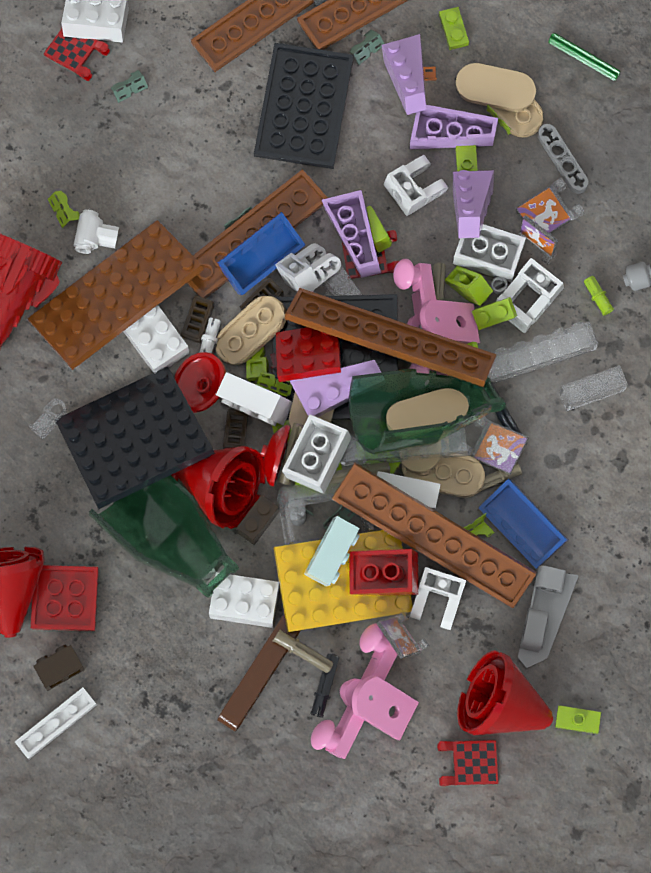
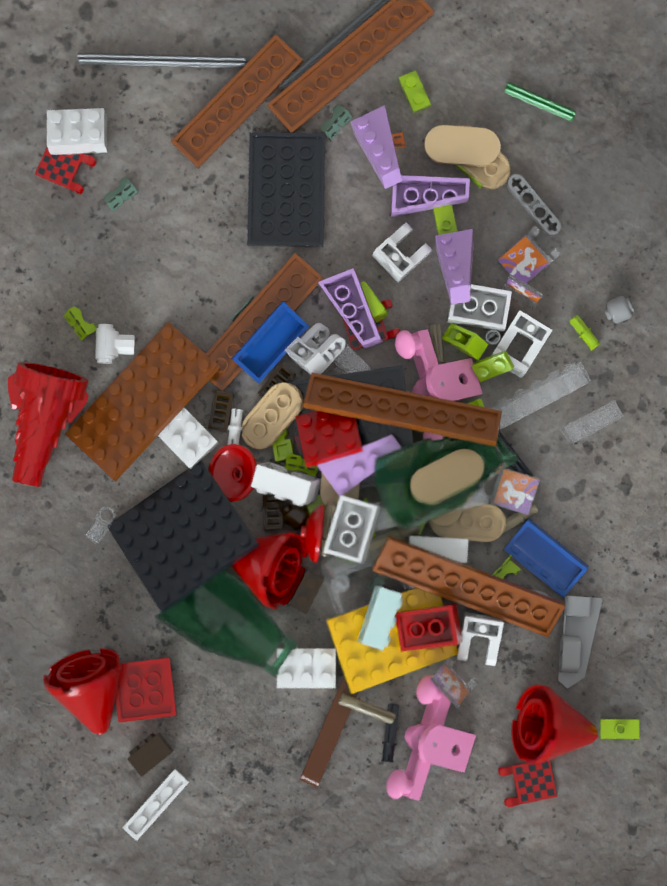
camera: 10 degrees left, 10 degrees up
none -> dark brown head [282,503,310,530]

